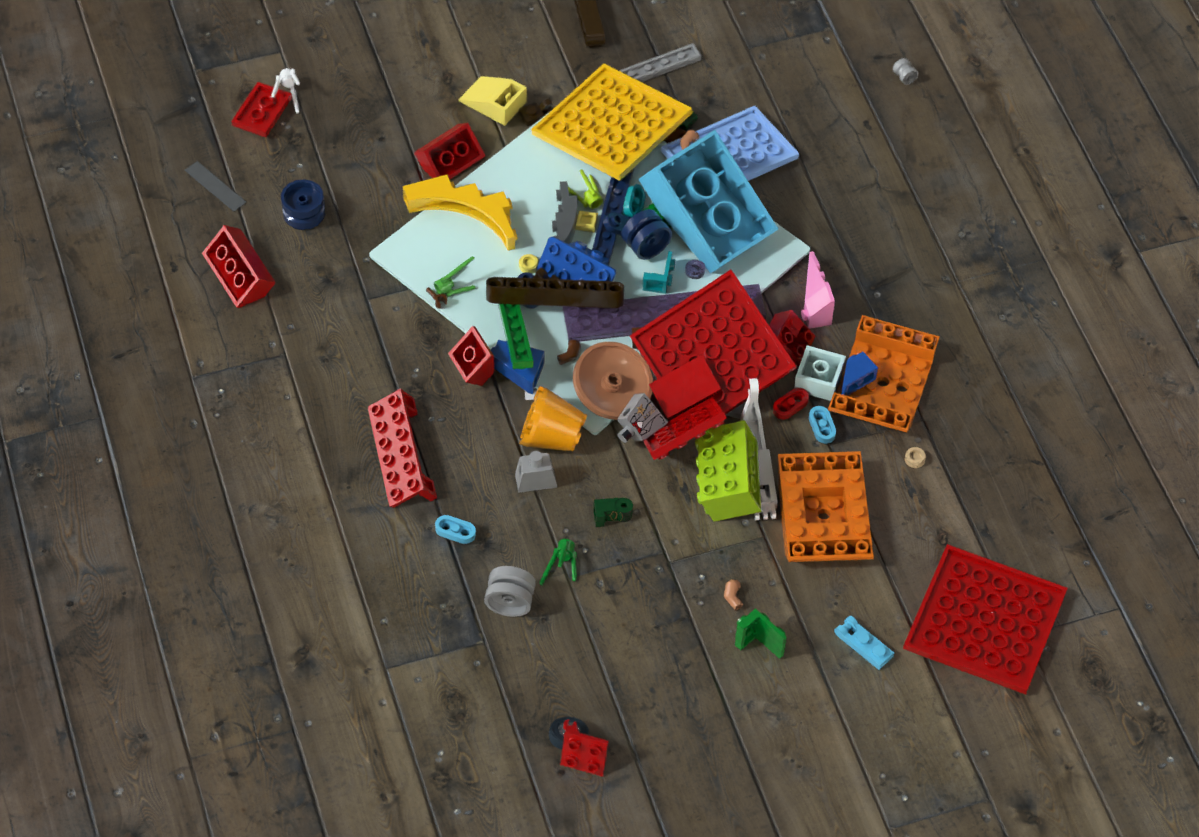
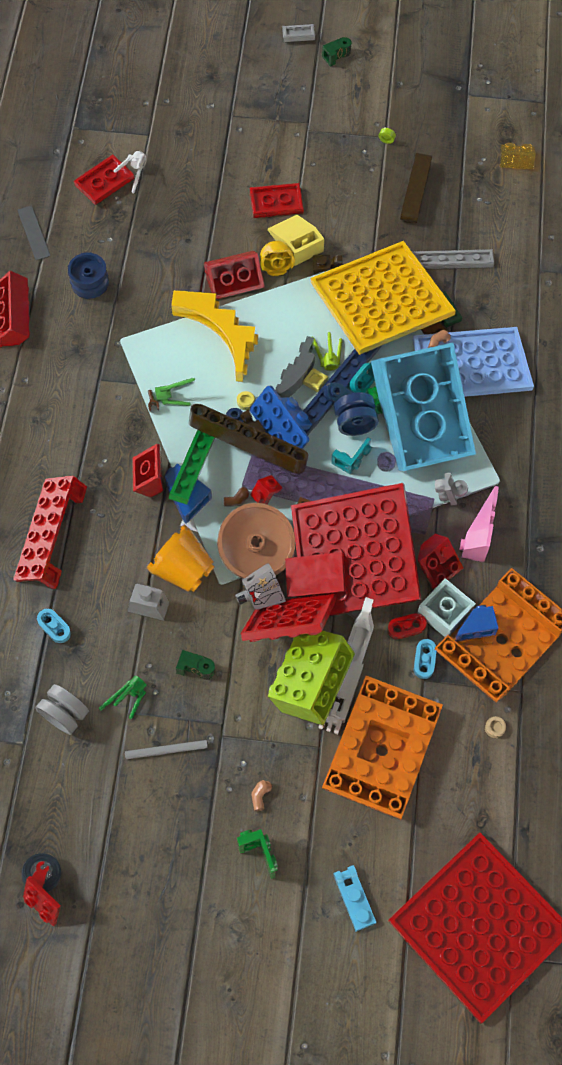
camera: 25 degrees right, 10 degrees up
none -> light grey bar [125,740,208,759]
none -> red tile [250,183,304,218]
none -> red bracket [250,475,282,505]
none -> yellow cylinder [260,241,295,276]
none -> light grey hips [435,473,468,505]

